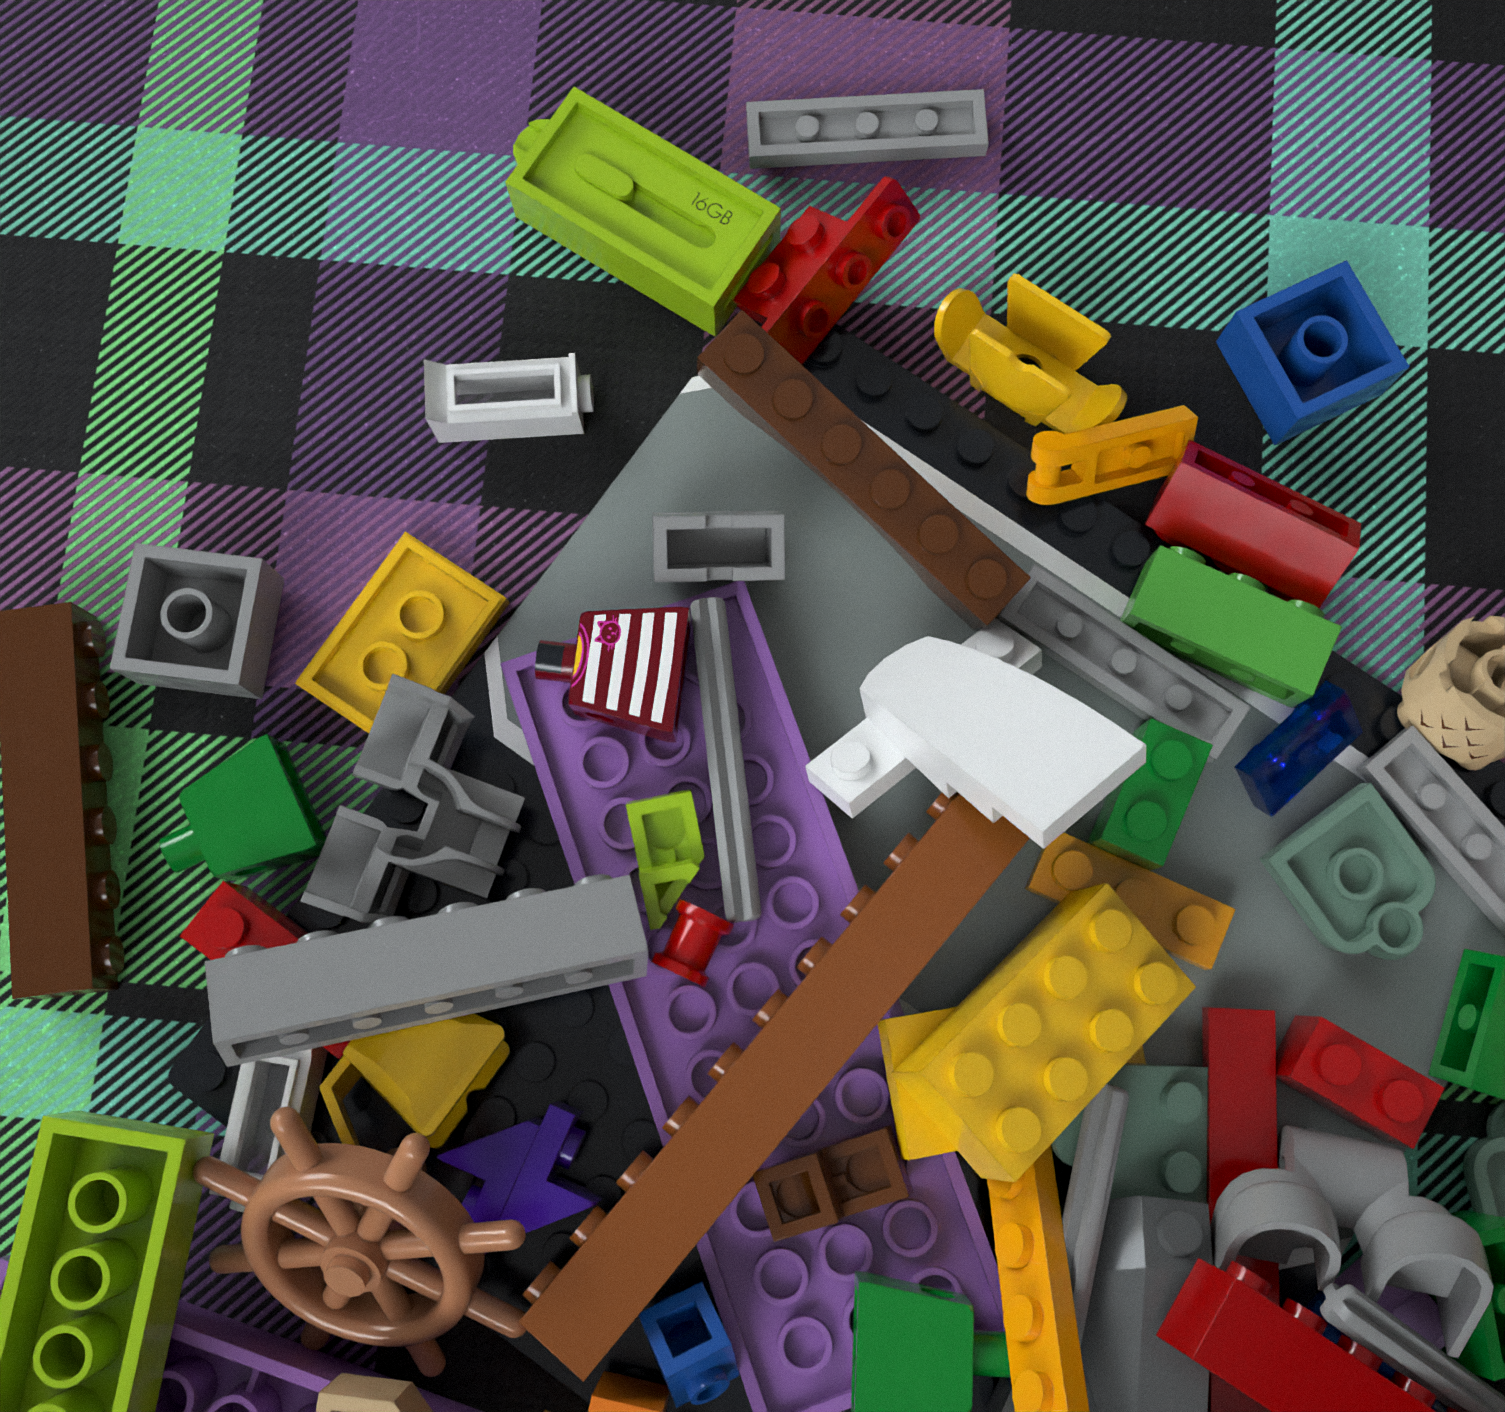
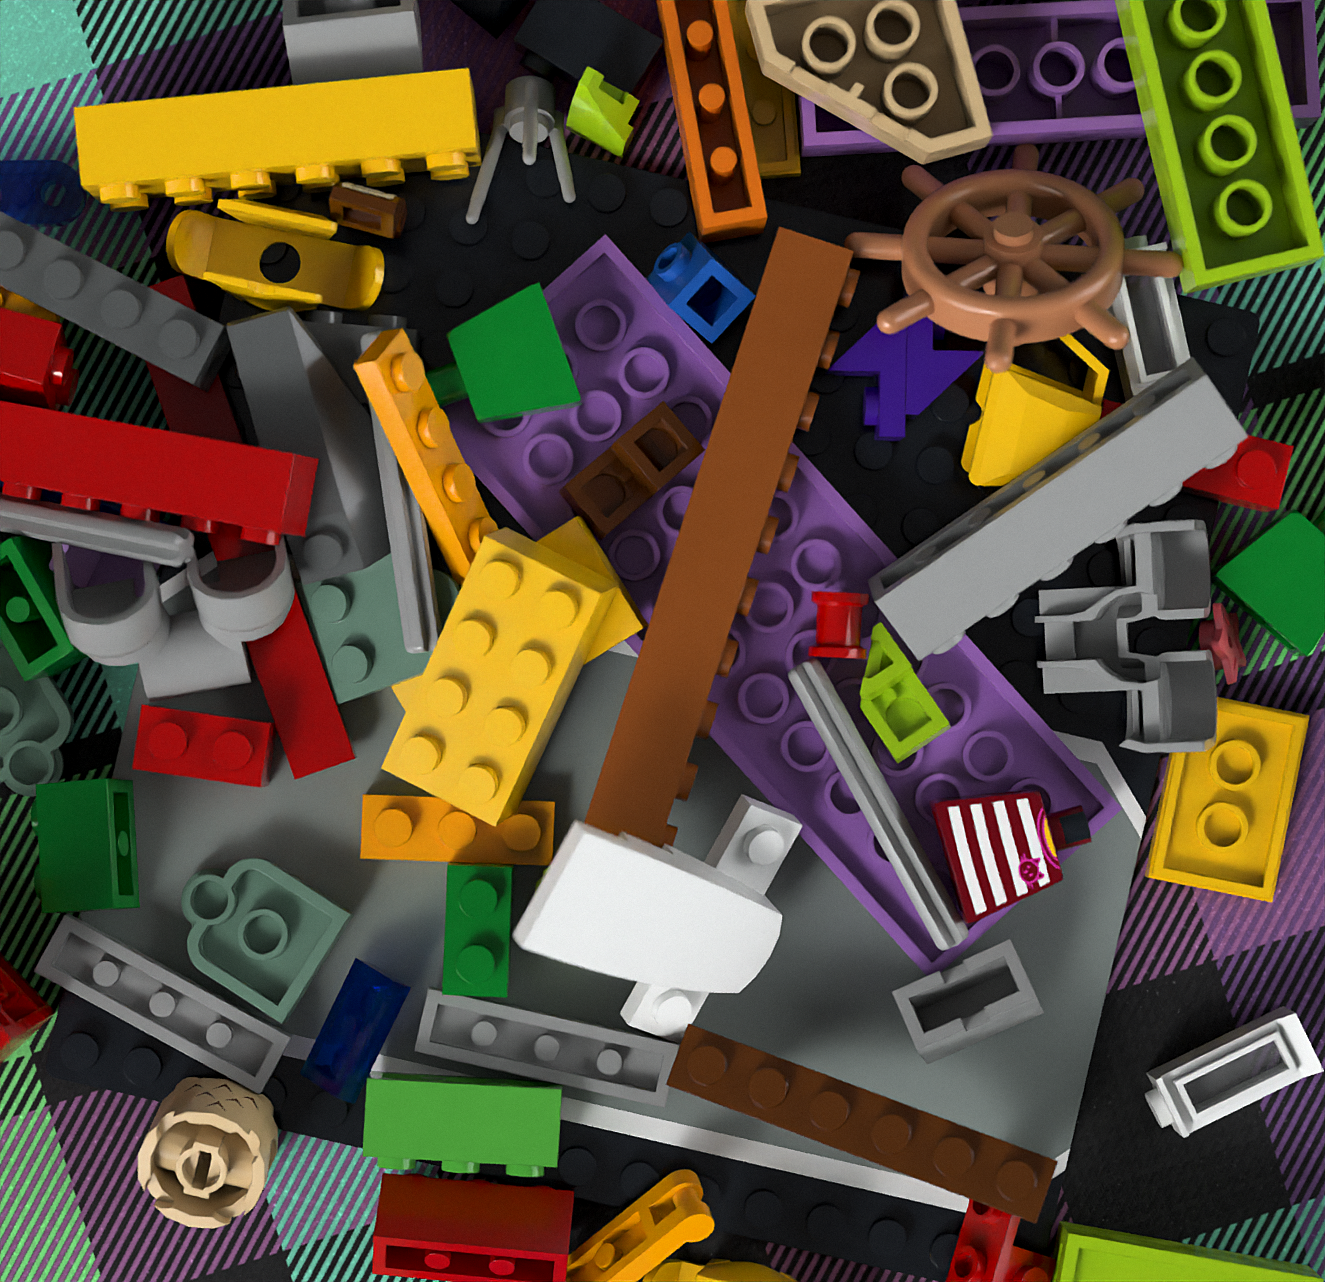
camera: 155 degrees right, 10 degrees up
none -> coral plate [1199,603,1246,685]

